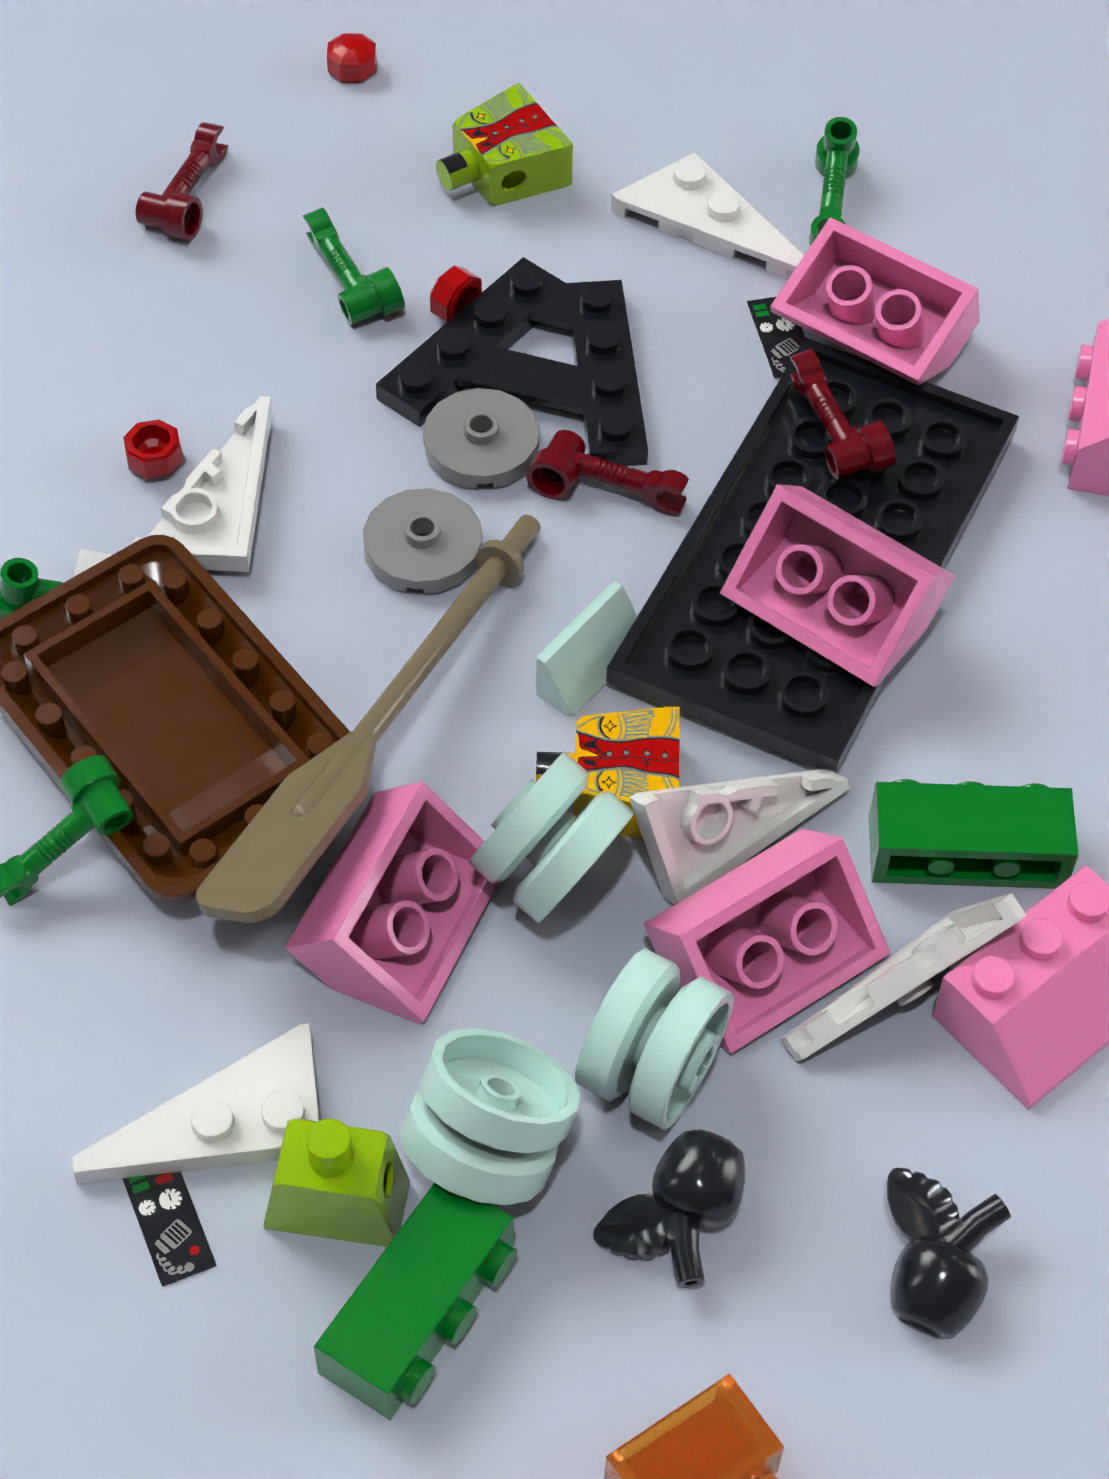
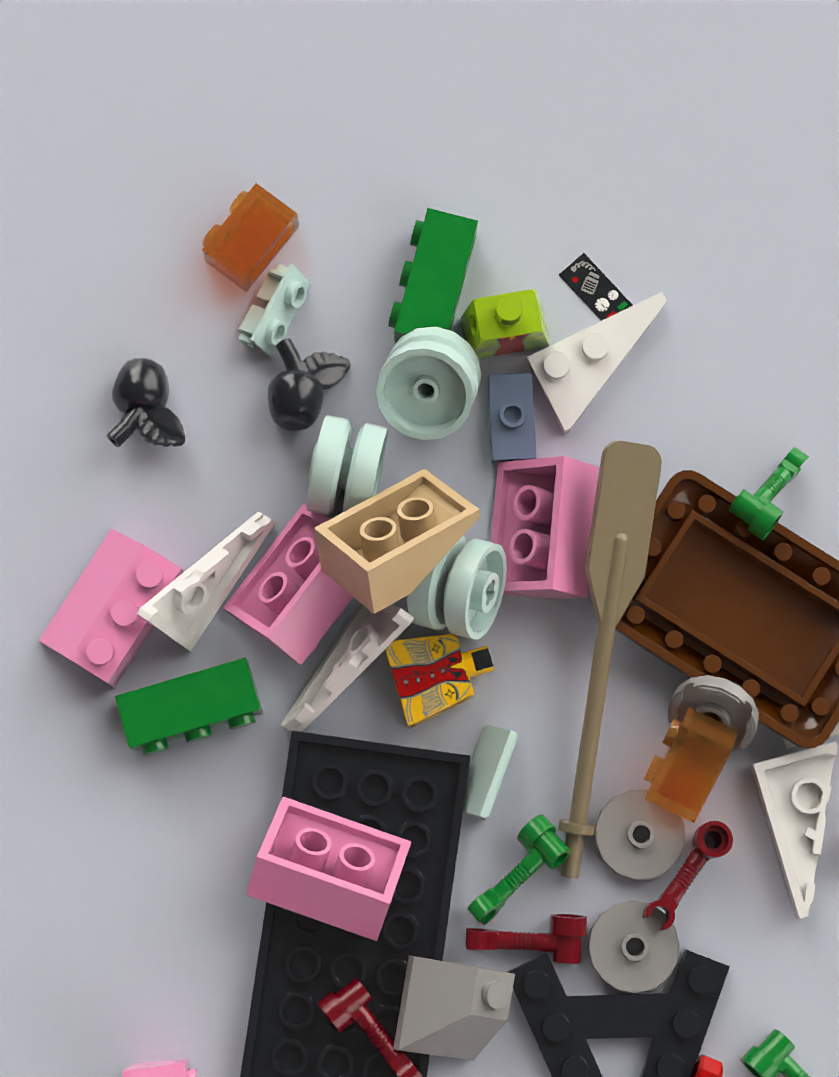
camera: 160 degrees right, 25 degrees up
none -> light aqua hinge [238,264,311,358]
none -> tan slope [314,469,480,614]
none -> light grey slope [393,955,515,1061]
none -> green brick [467,814,571,925]
none -> sand blue plate [488,373,536,463]
none -> clear orange piece [643,707,738,823]
none -> dark red brick [643,821,733,931]
none -> light grey plate [668,675,759,757]

